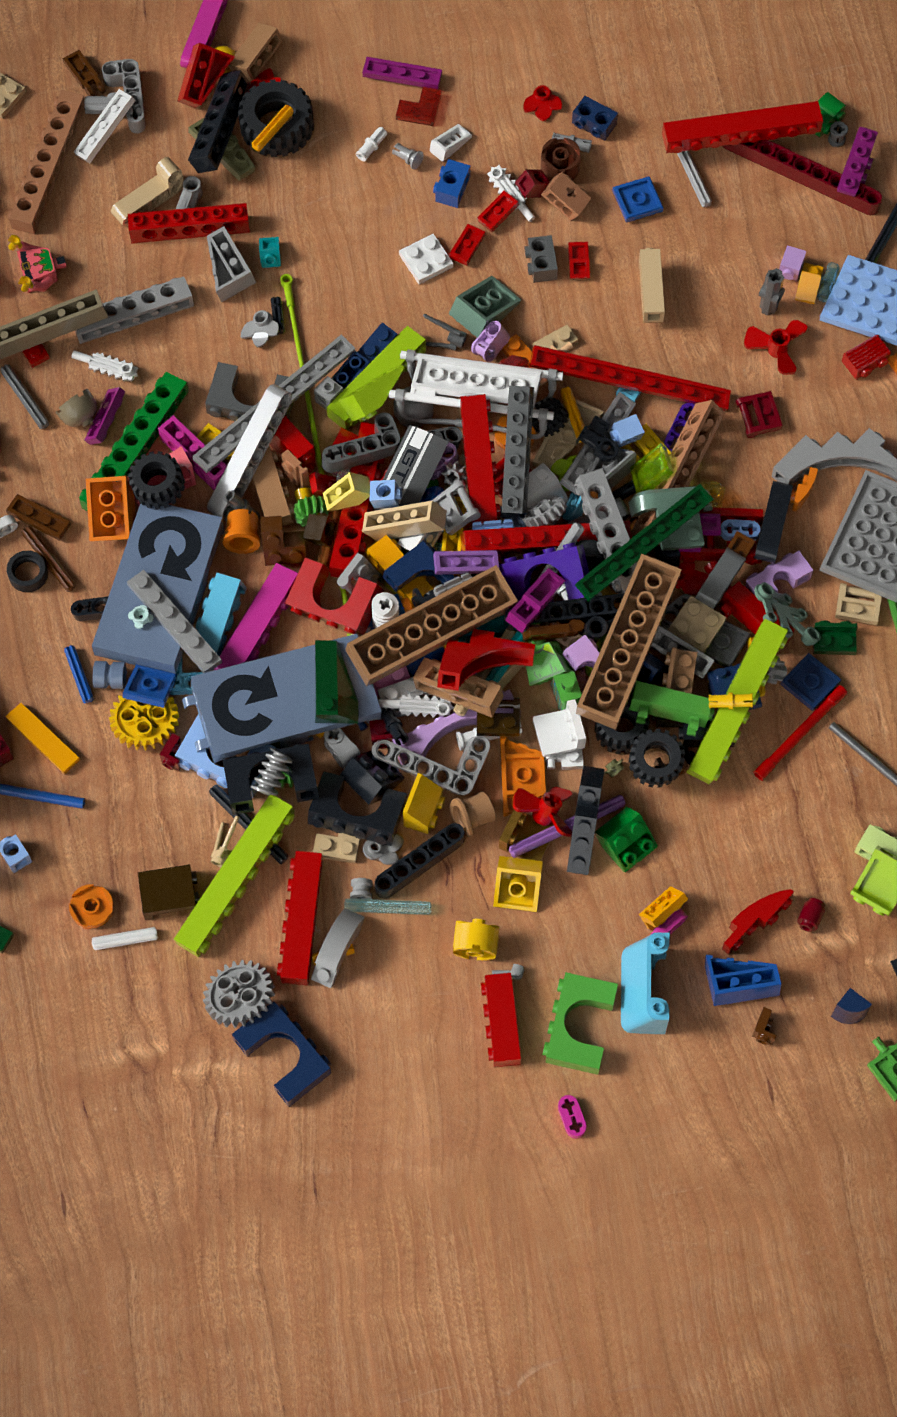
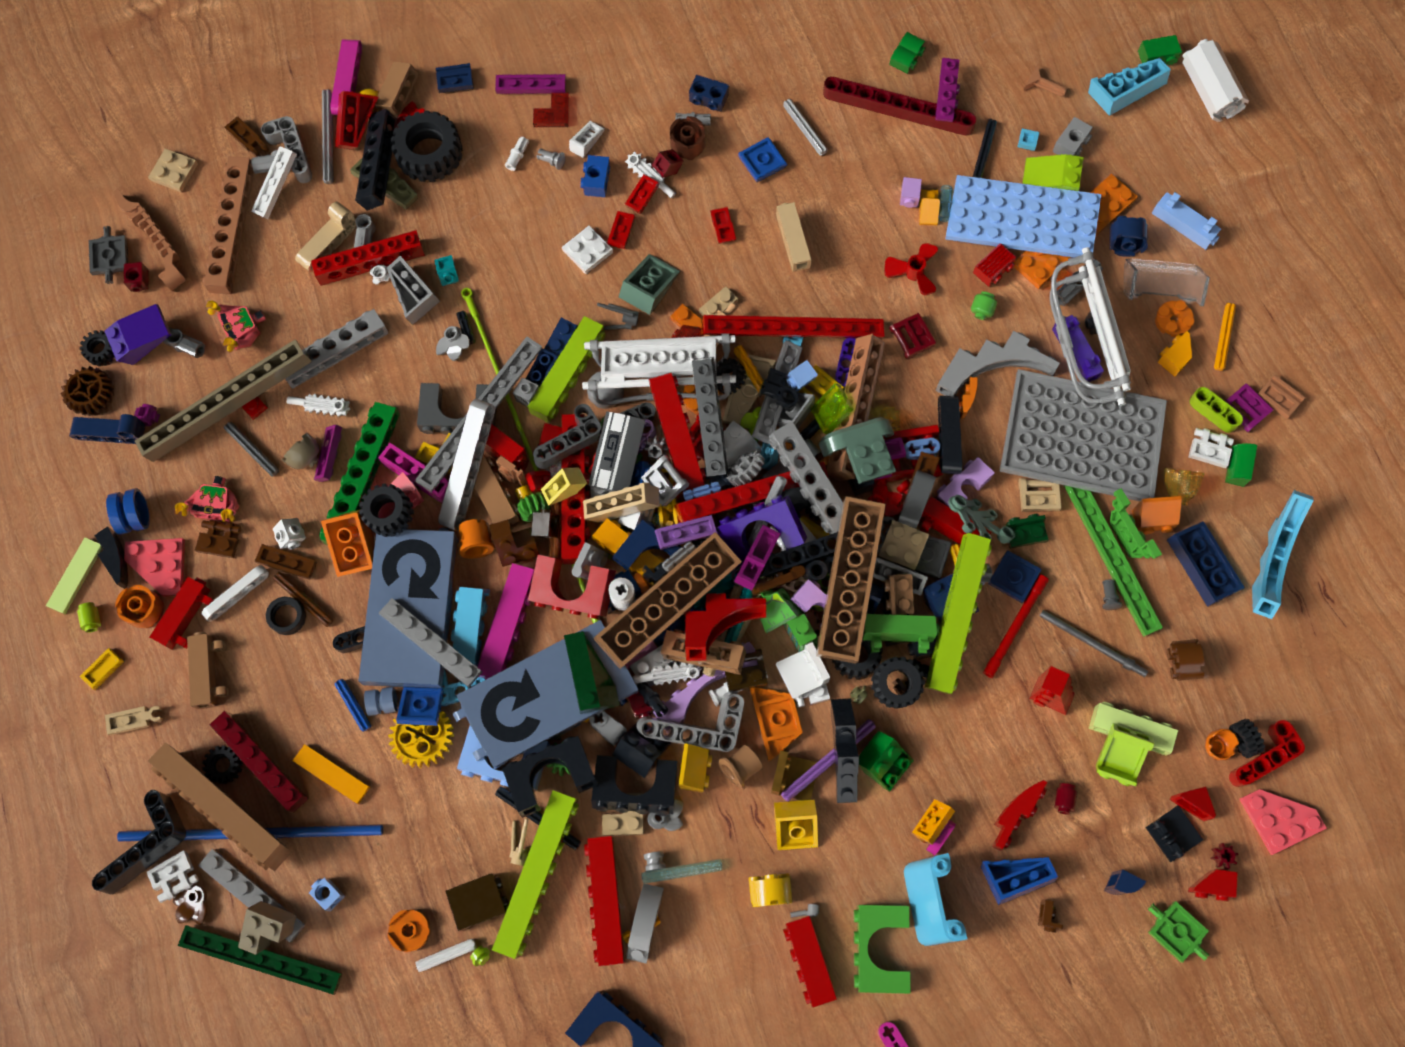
camera: 10 degrees left, 5 degrees up
light aqua plate [128,605,154,629] -> none
dark red bracket [159,733,181,771] -> none
light grey gear [203,960,275,1028] -> none
dark grey pin [224,490,260,519] -> none
light grey piece [251,747,293,796] -> none
light orange axle [252,104,294,152] -> none
lime slope [339,364,404,422] -> none
light blue brick [370,480,402,508] -> none
black beam [374,823,464,899] -> none
lavender piece [471,321,510,362] -> none
red piece [513,787,572,837] -> none
red plate [523,85,562,121] -> none
dark grey brick [524,235,558,283] -> none
nougat brick [541,172,591,221] -> none
dark green plate [575,484,714,601] -> none
red brick [662,101,823,154] -> none
yellow pin [709,692,753,710] -> none
dark grey piece [759,268,785,316] -> none
dark grey bush [828,121,848,147] -> none
none -> white brick [273,518,306,550]
none -> light grey axle [322,89,334,184]
none -> white plate [370,265,390,285]
none -> dark blue plate [436,63,473,93]
none -> lime plate [470,946,490,966]
none -> bright green head [971,291,998,320]
none -> red wedge [1029,666,1075,715]

